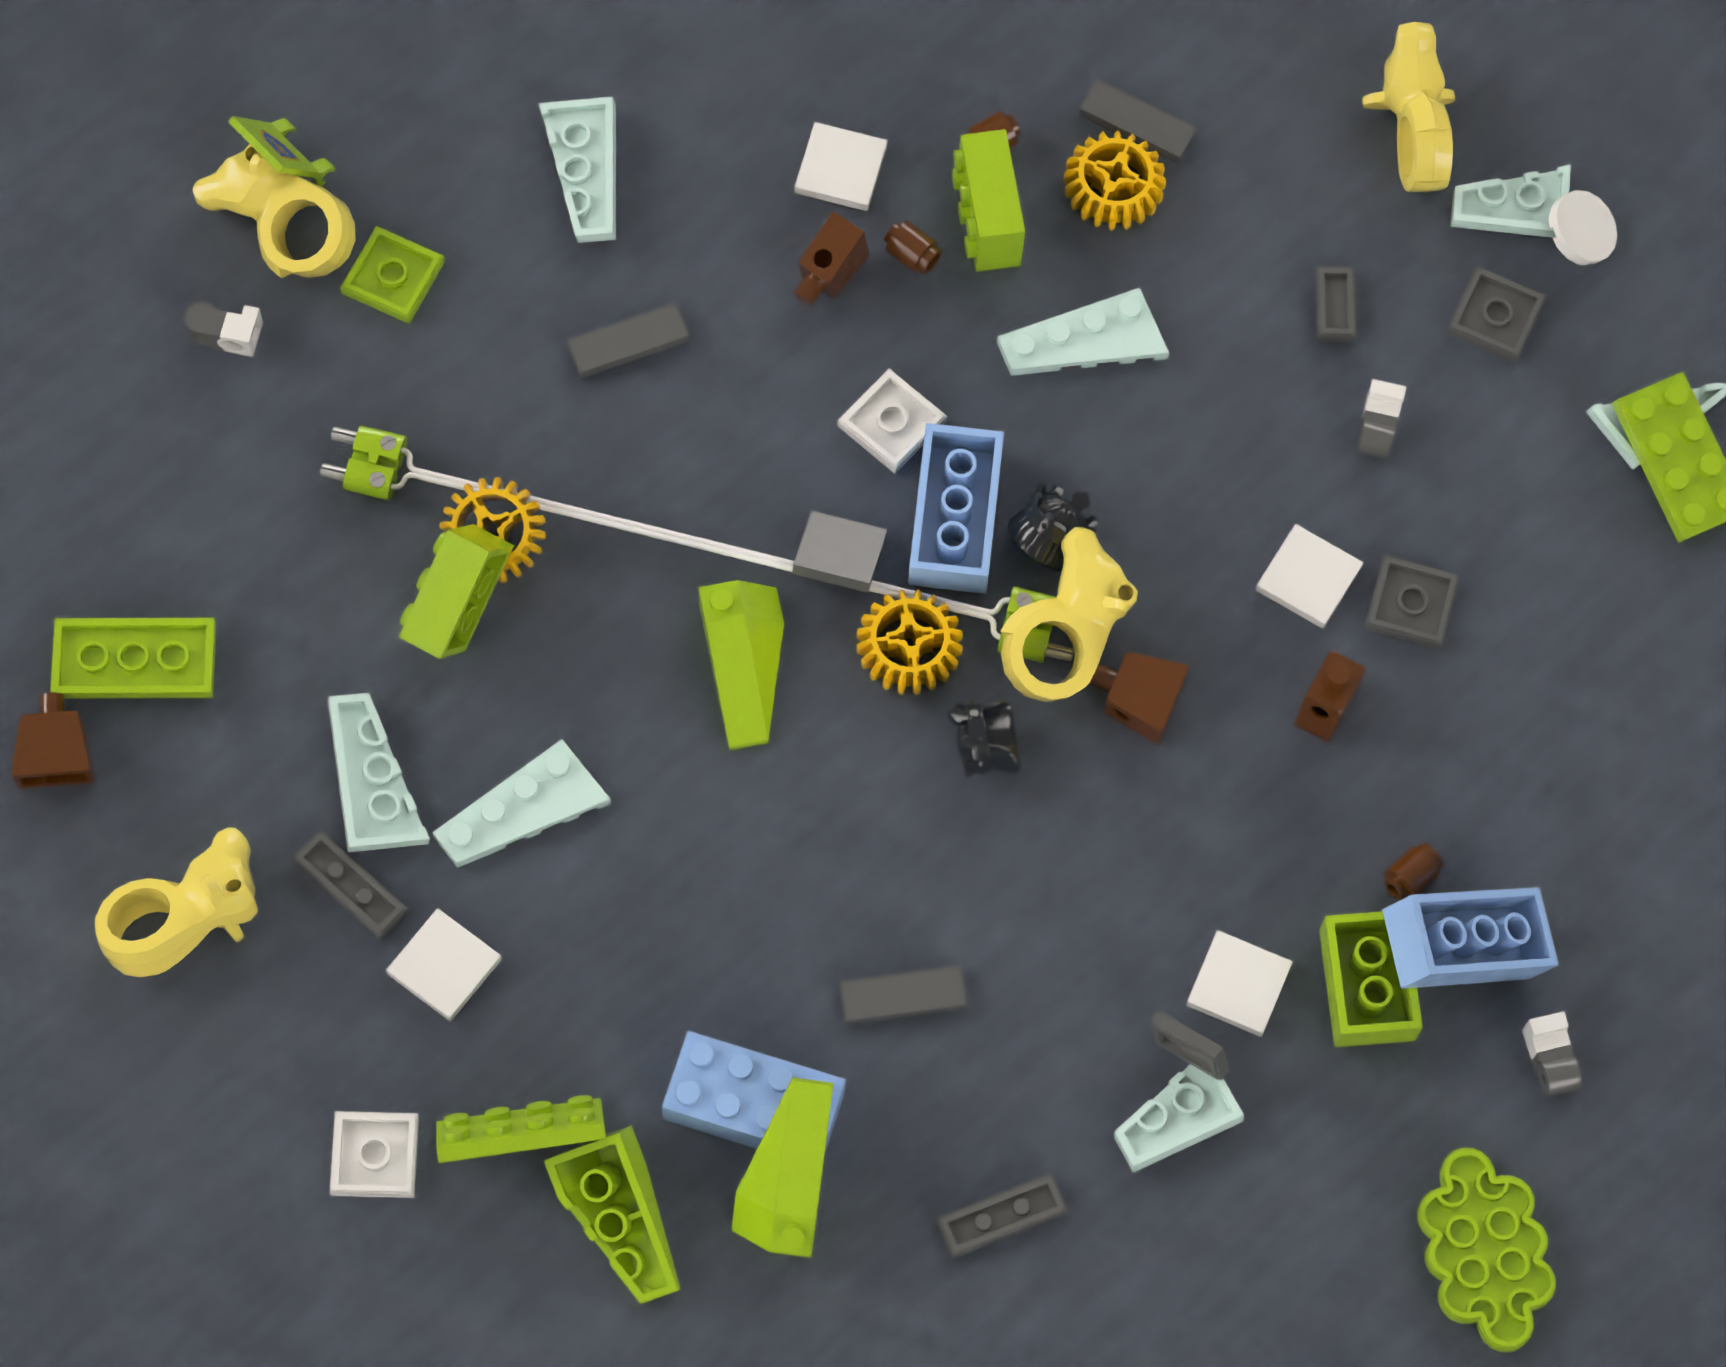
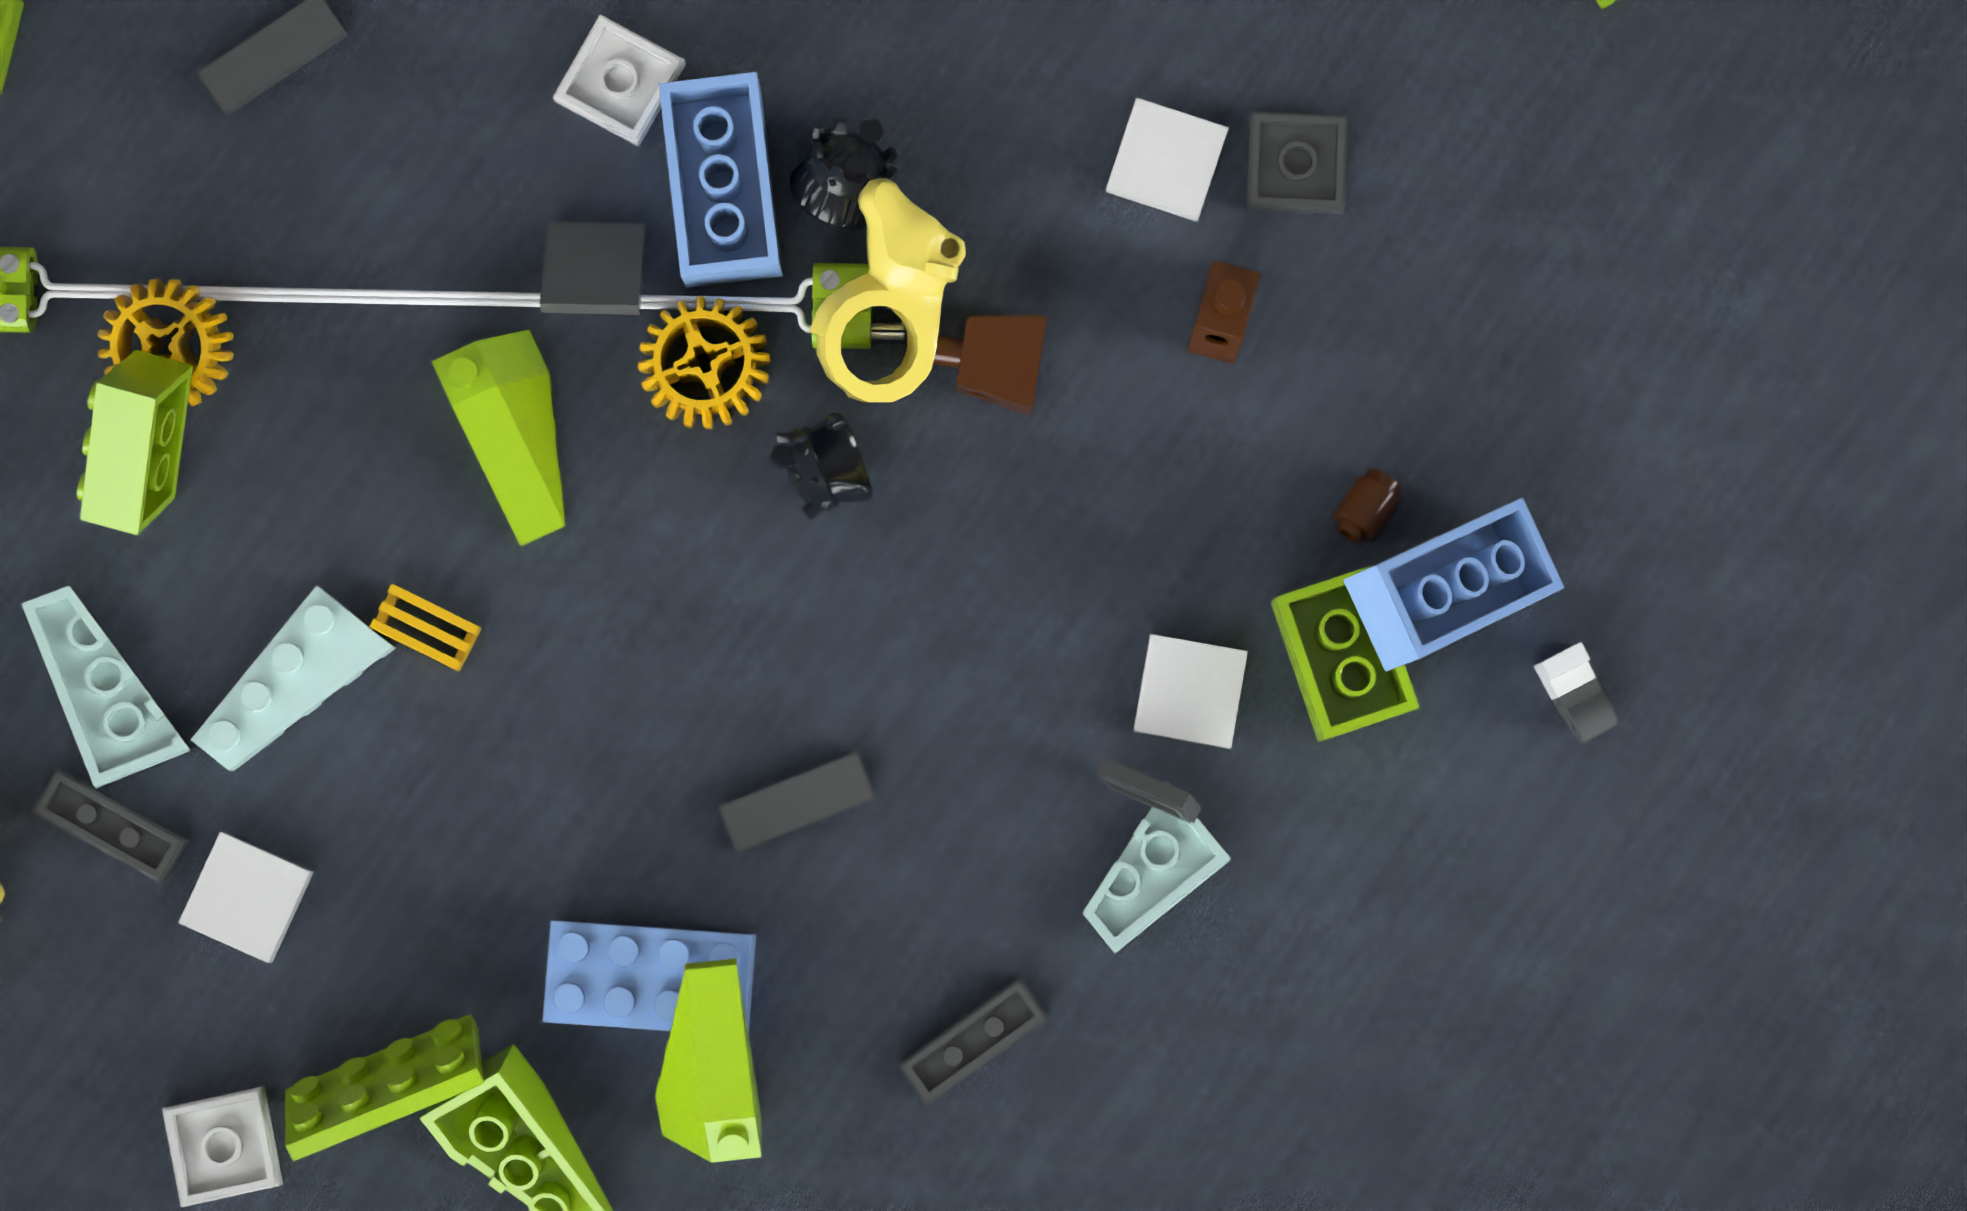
camera: 10 degrees left, 15 degrees up
lime plate [1417,1148,1556,1352] -> none
none -> yellow tile [369,583,482,672]

